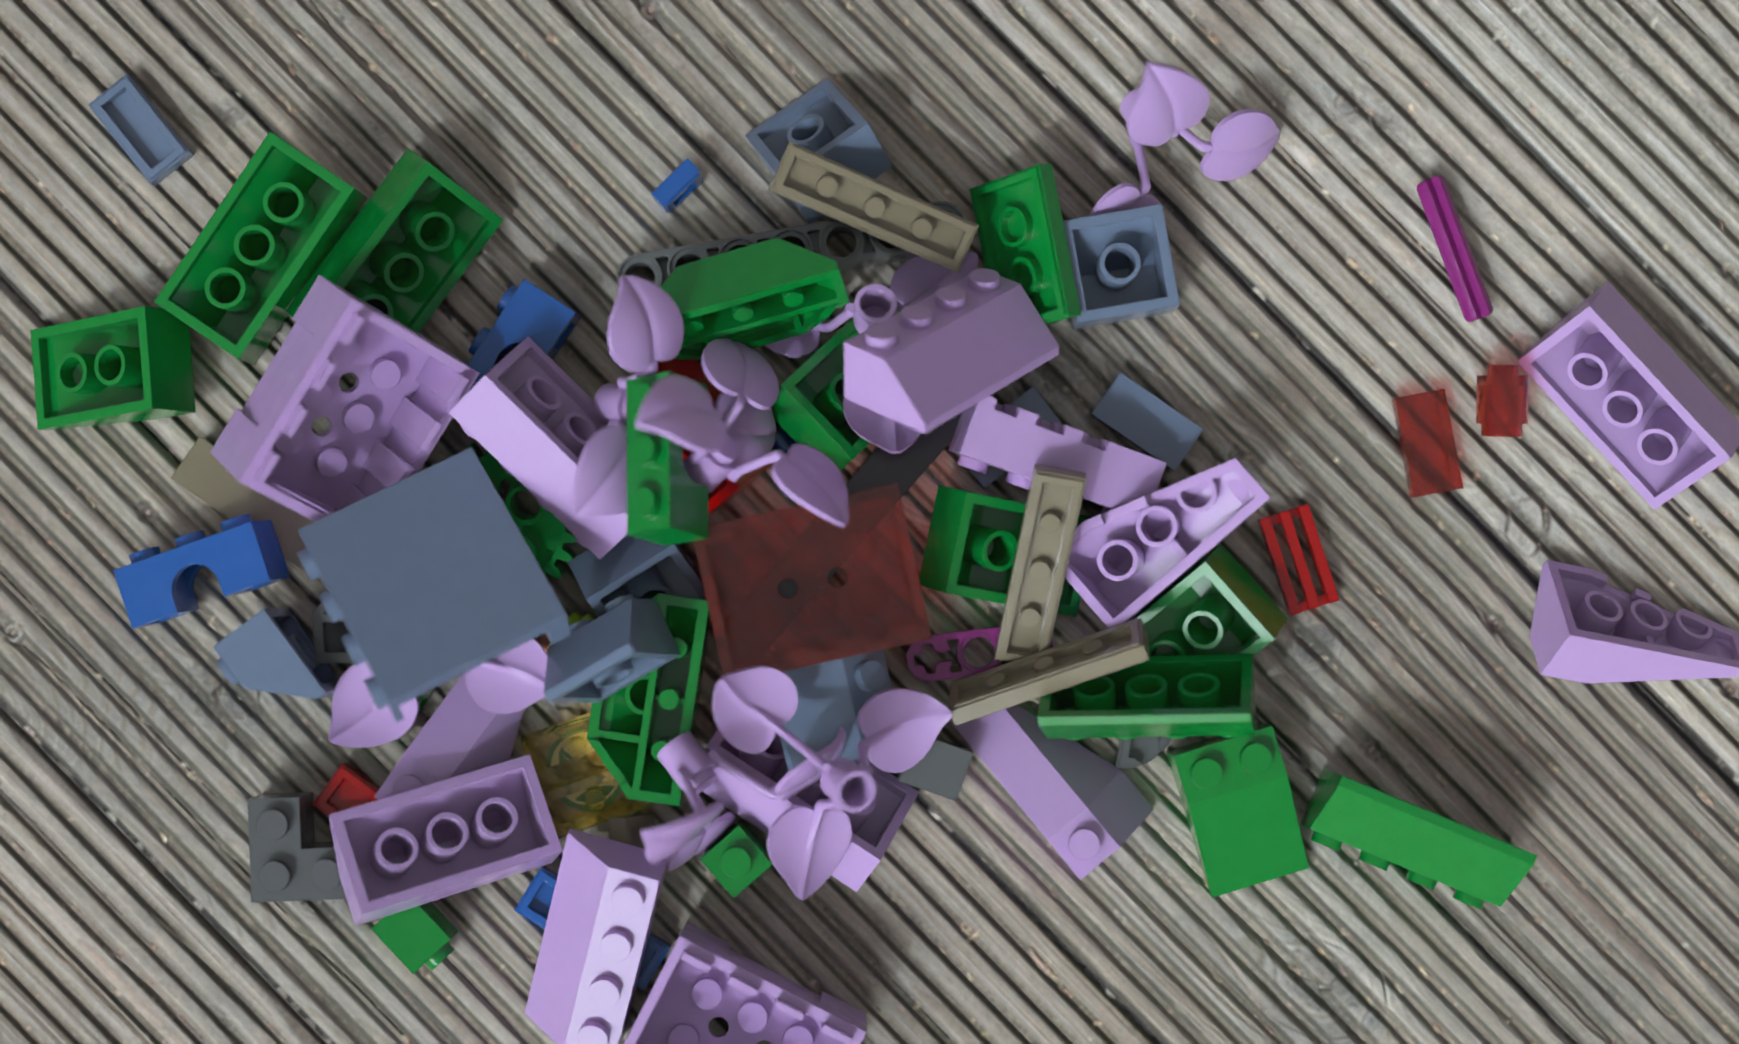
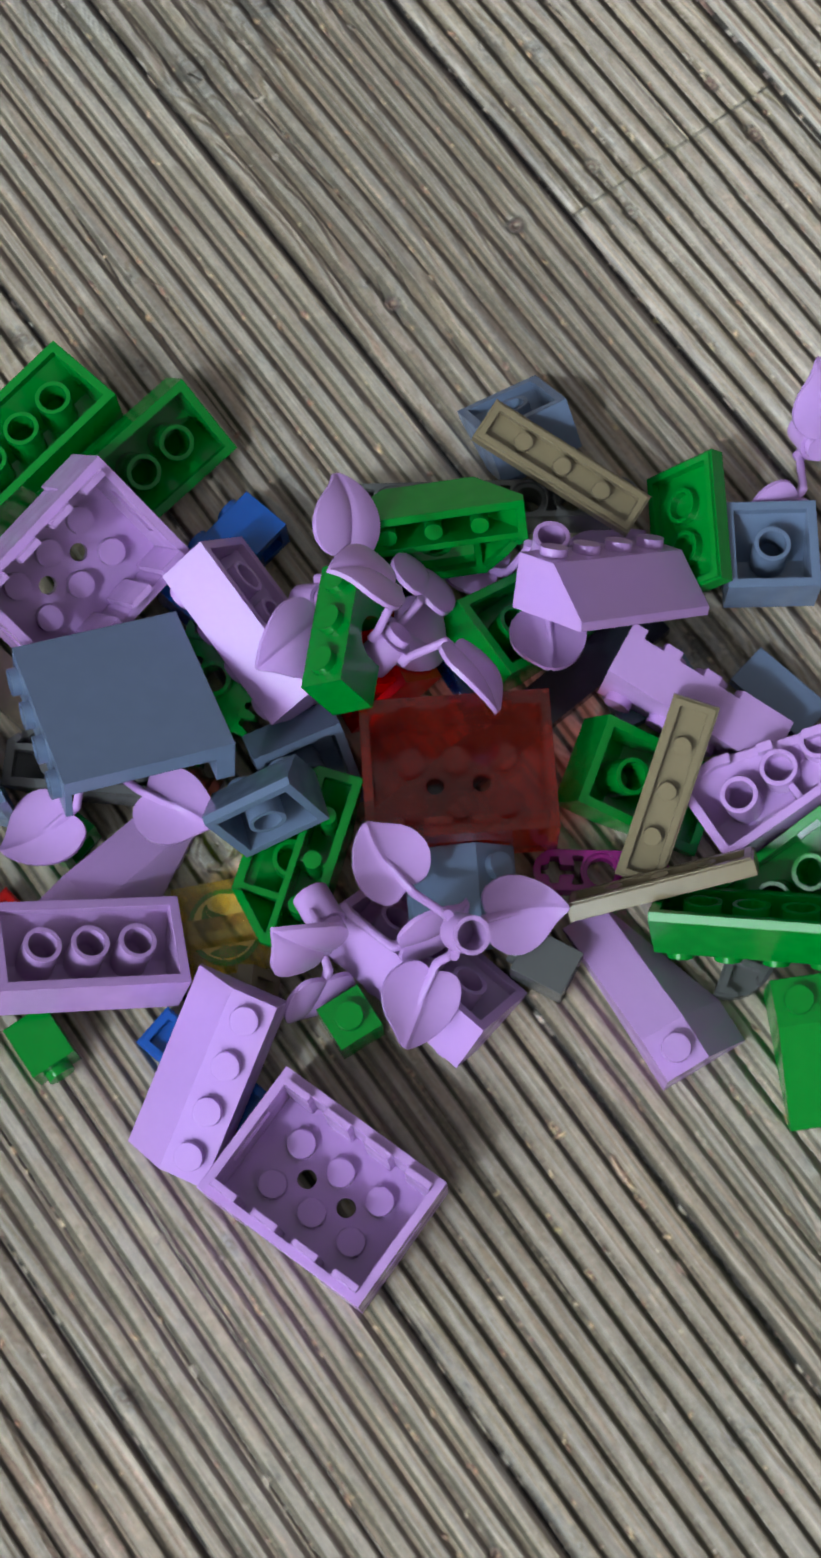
camera: 15 degrees right, 15 degrees down
blue tile [651,158,703,214] -> none

